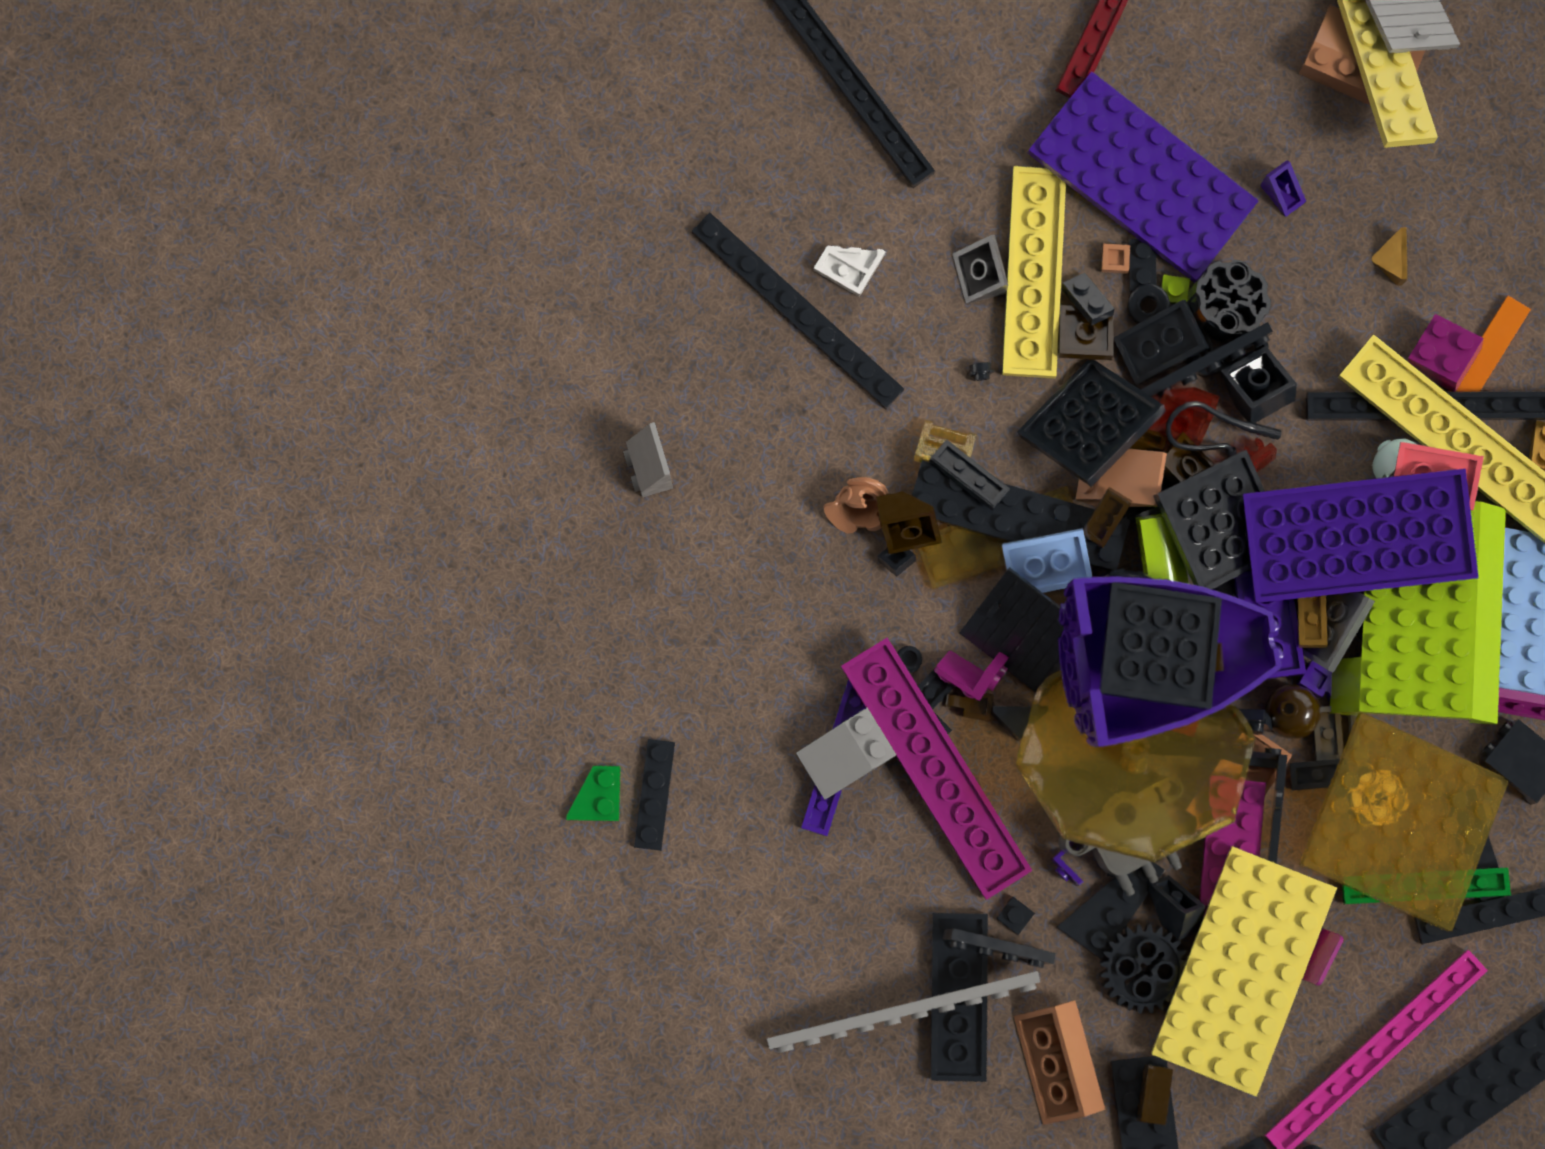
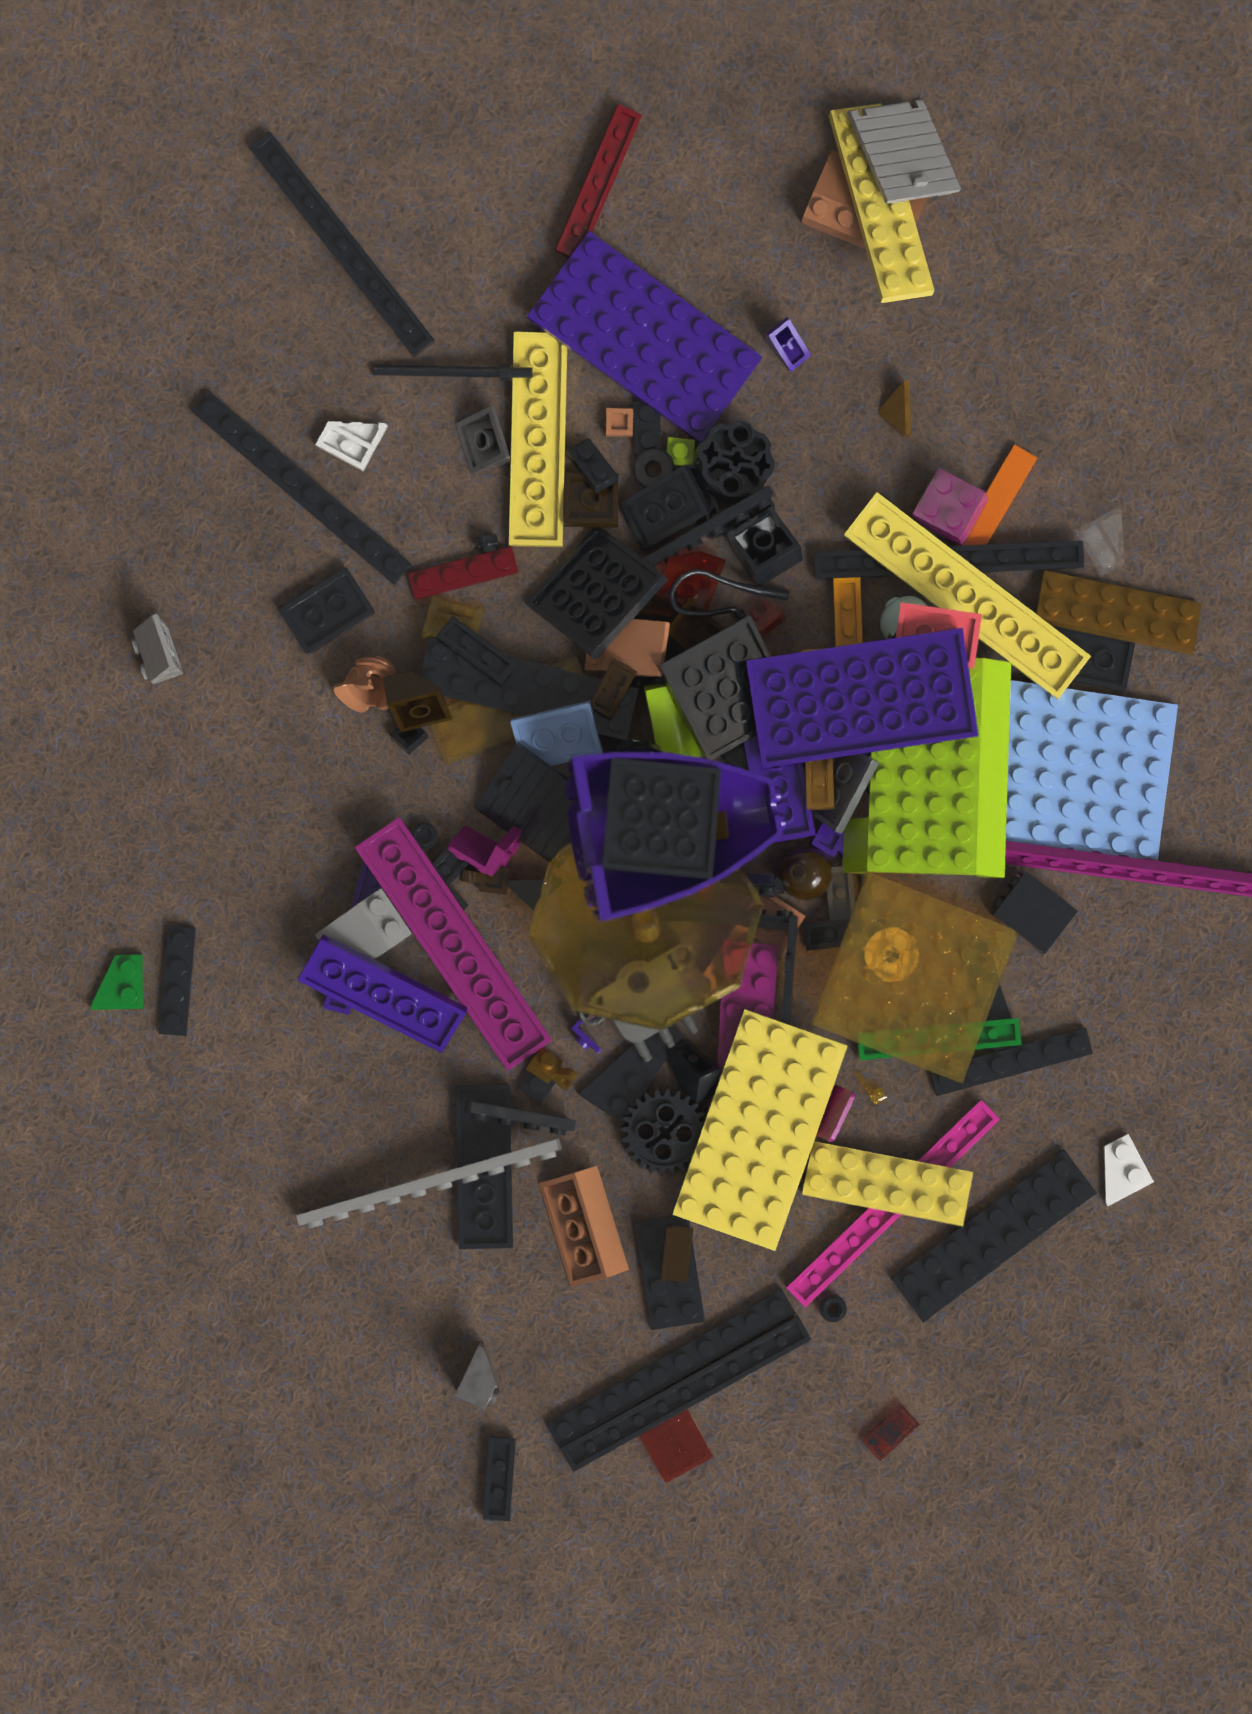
camera: 10 degrees left, 5 degrees up
none -> black plate [279,567,376,656]
none -> dark purple plate [297,934,468,1053]
none -> black bar [373,364,533,381]
none -> dark red plate [408,546,519,601]
none -> pearl gold plate [526,1047,578,1090]
none -> light yellow plate [802,1141,973,1227]
none -> light orange plate [833,577,863,647]
none -> clear yellow hand [854,1072,886,1105]

